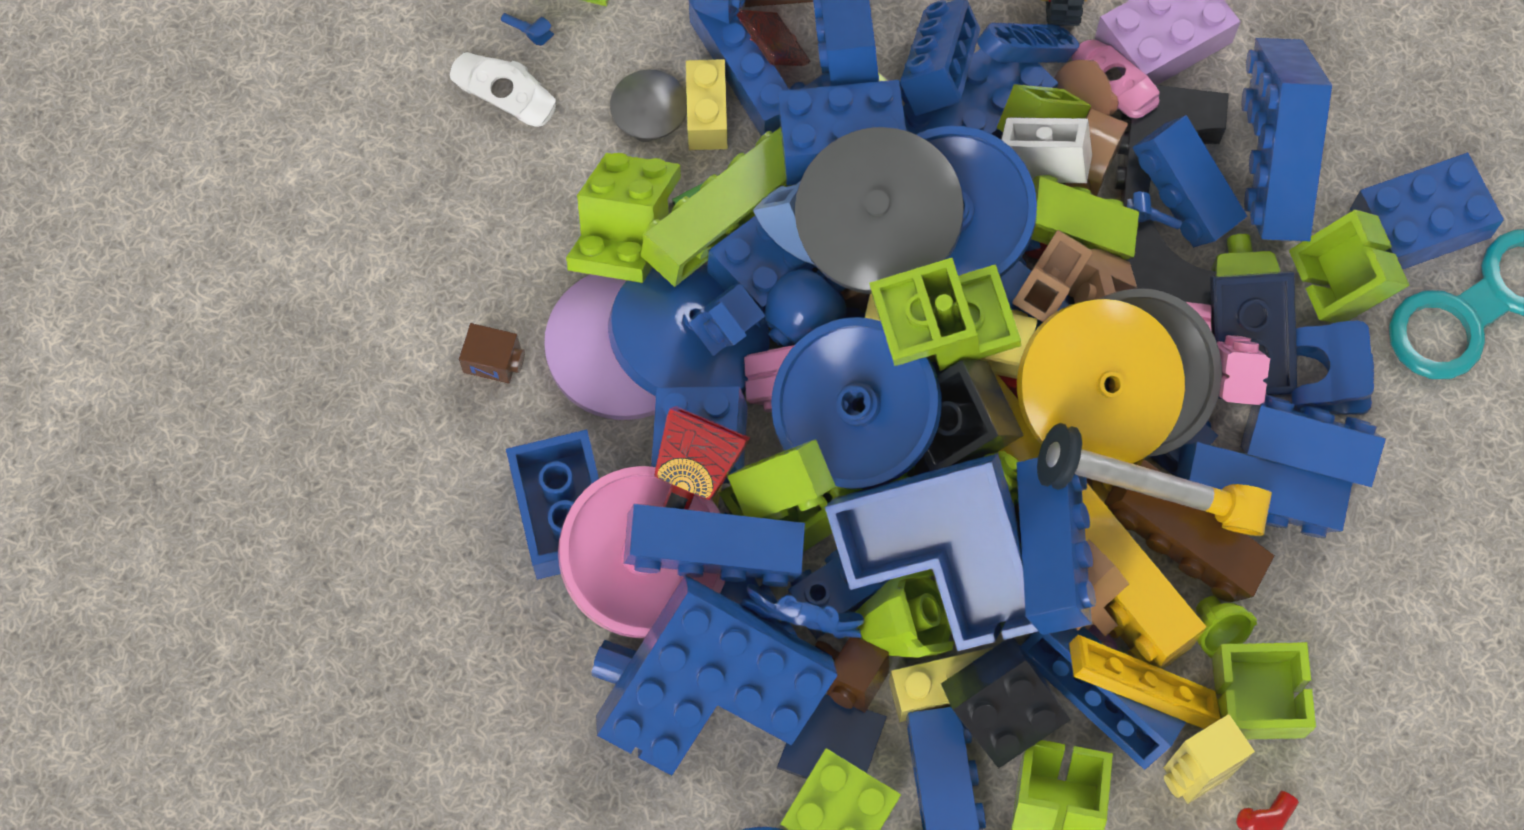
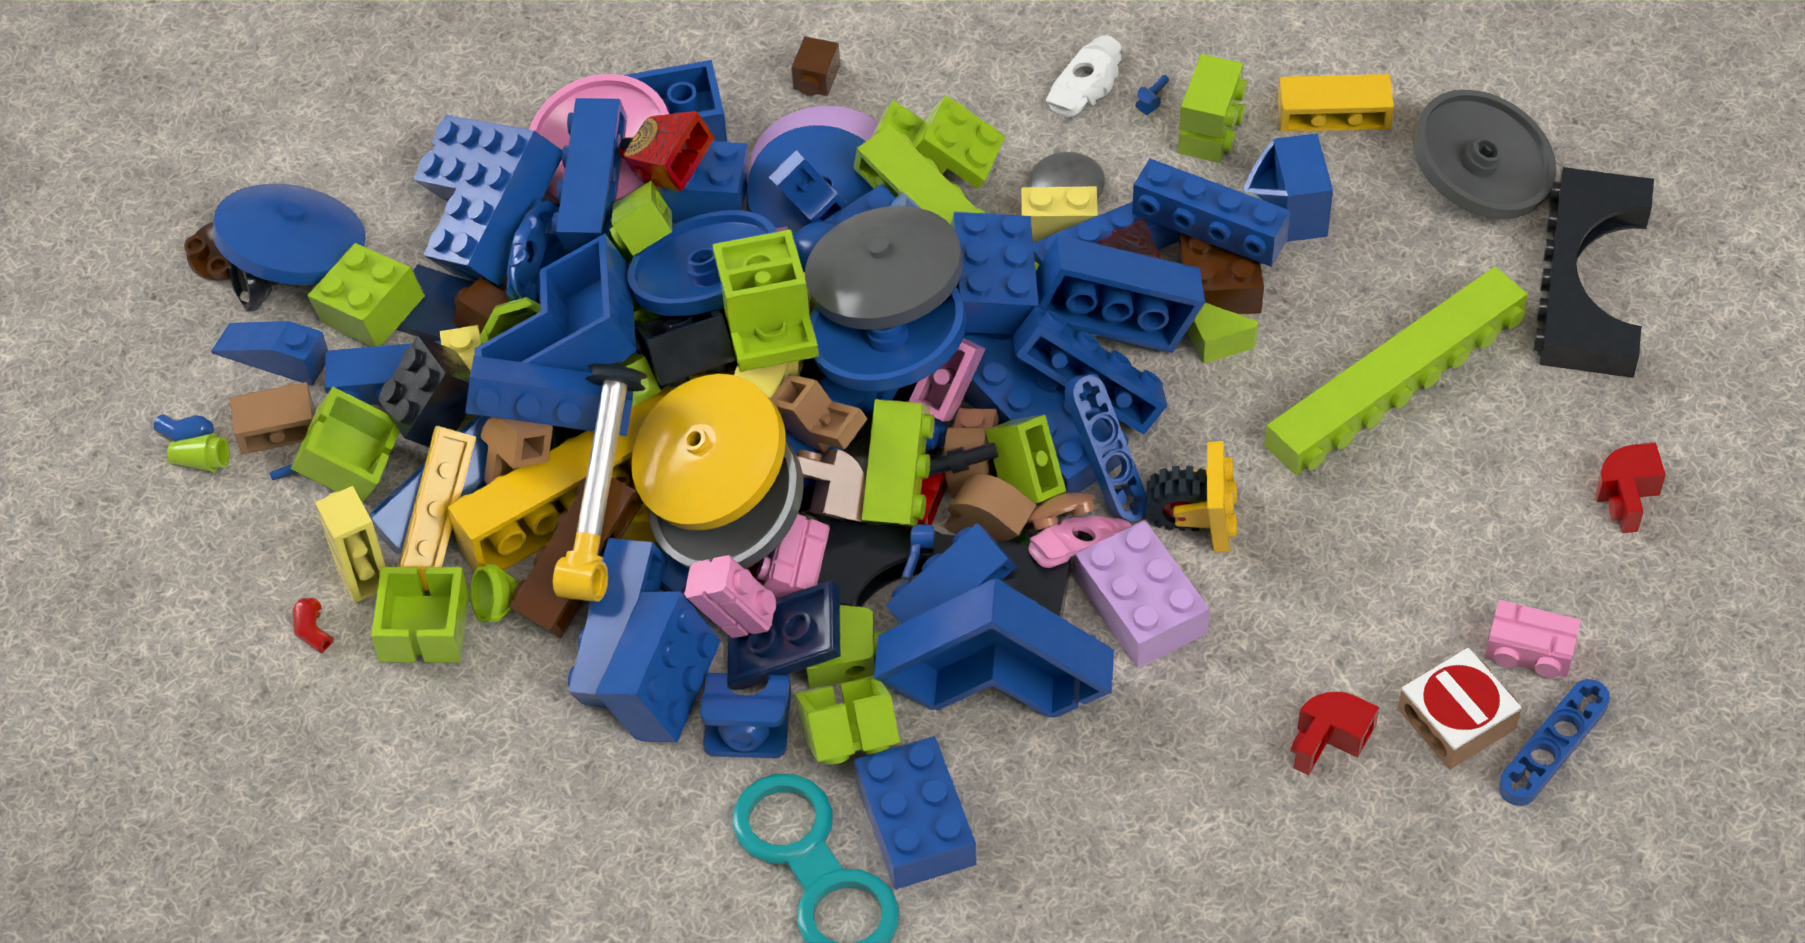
camera: 95 degrees right, 15 degrees down
white brick [1002,118,1092,183] -> none

